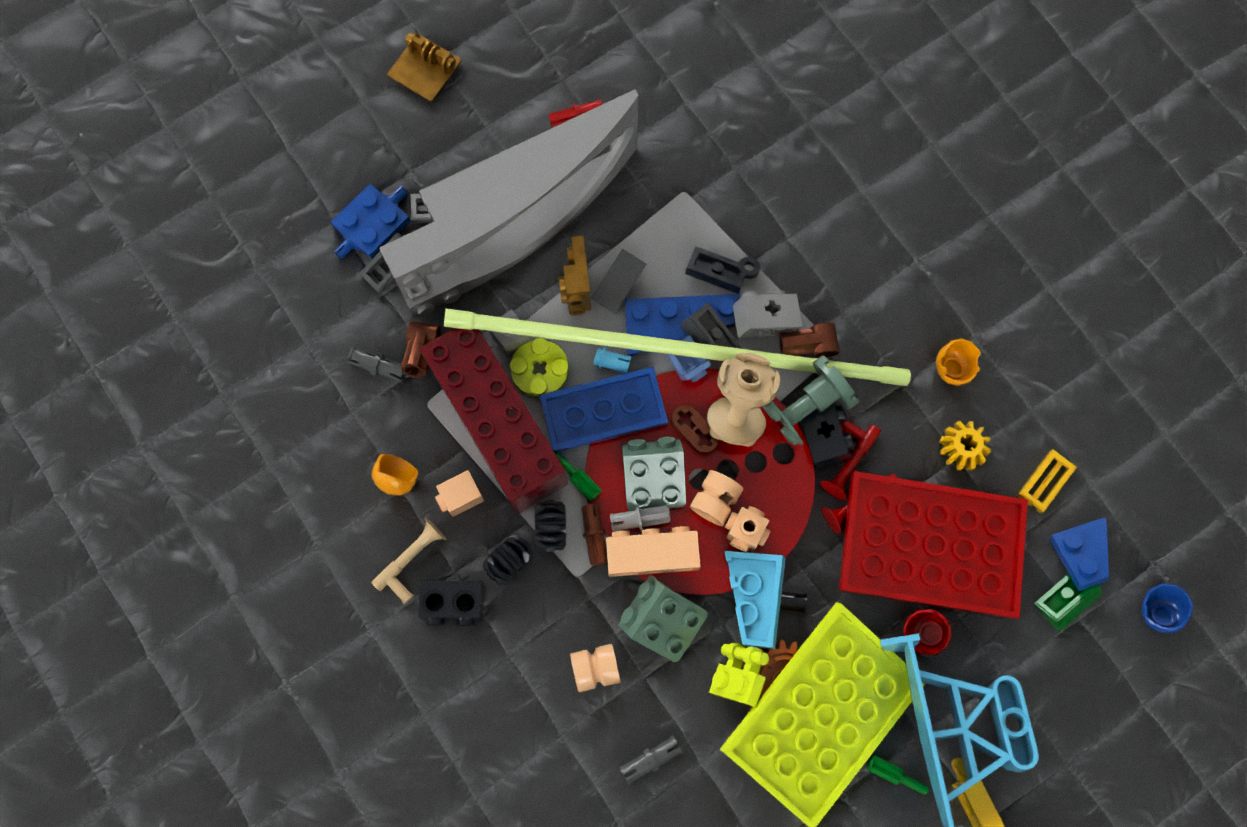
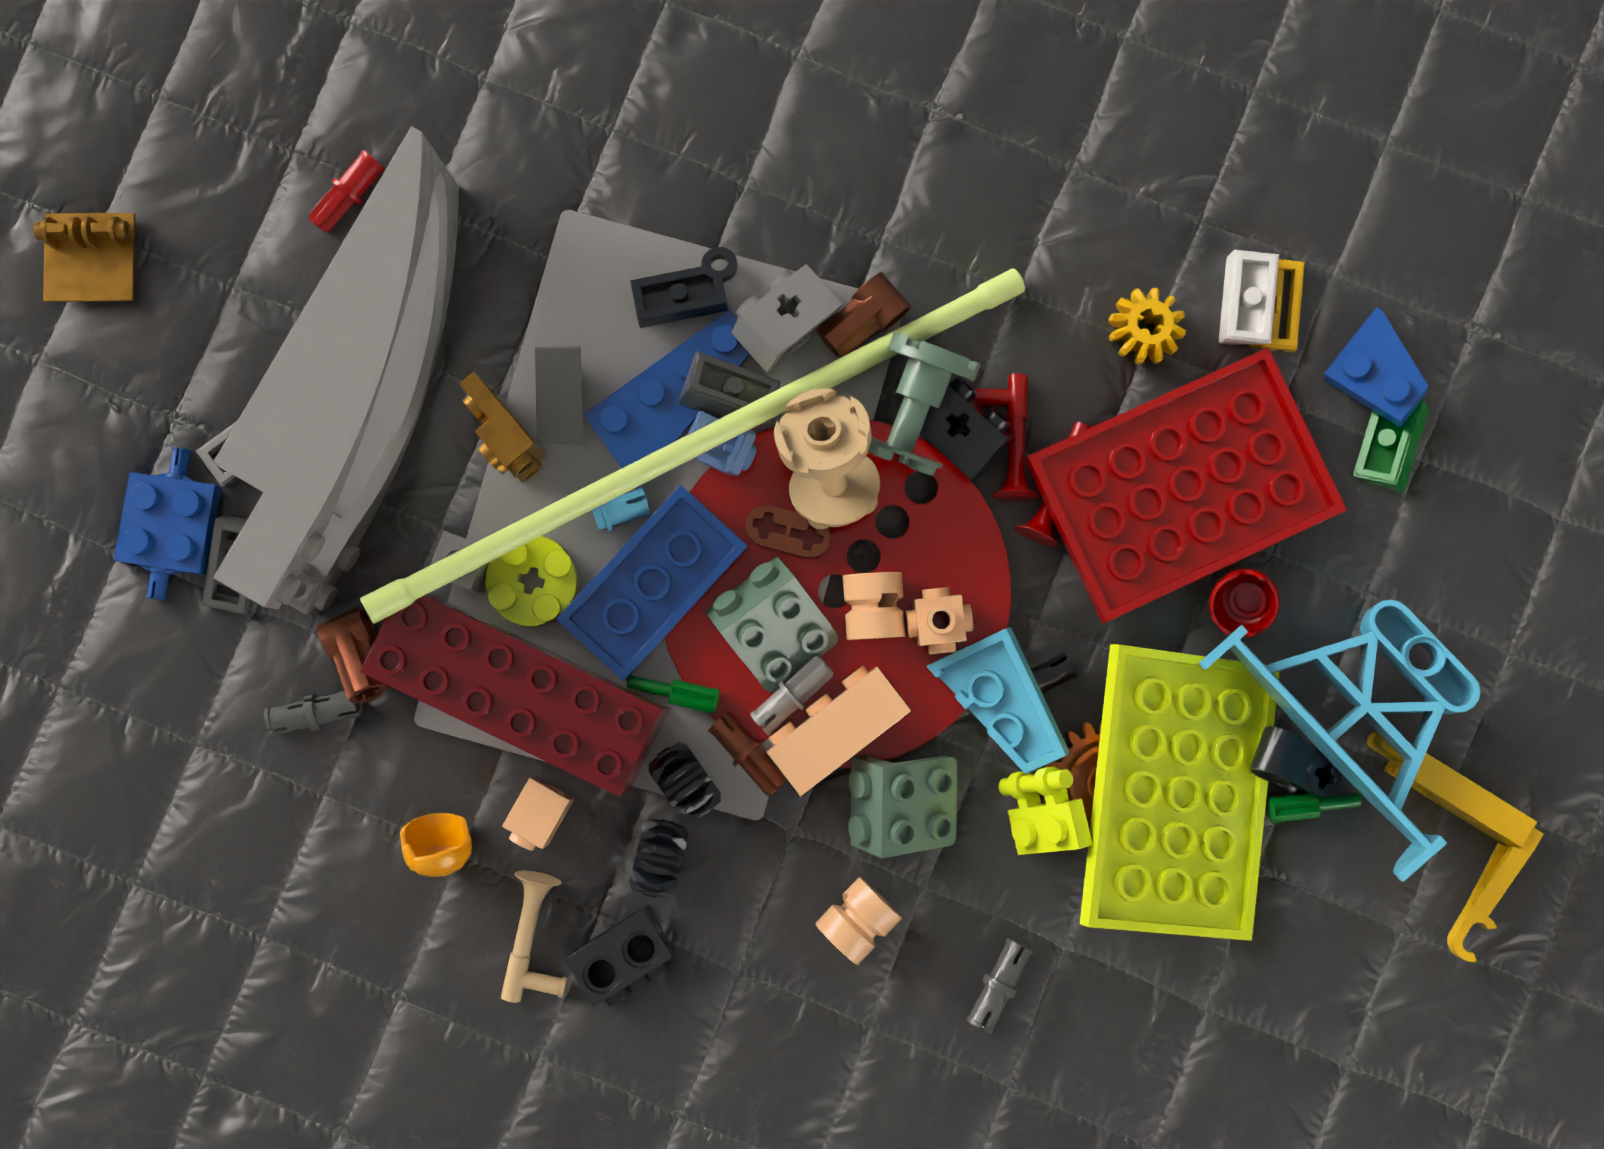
camera: 30 degrees left, 10 degrees up
light orange hair [936,338,981,386] -> none
blue hair [1141,583,1193,634] -> none
none -> white slope [1219,250,1279,345]
none -> black piece [1249,726,1342,797]

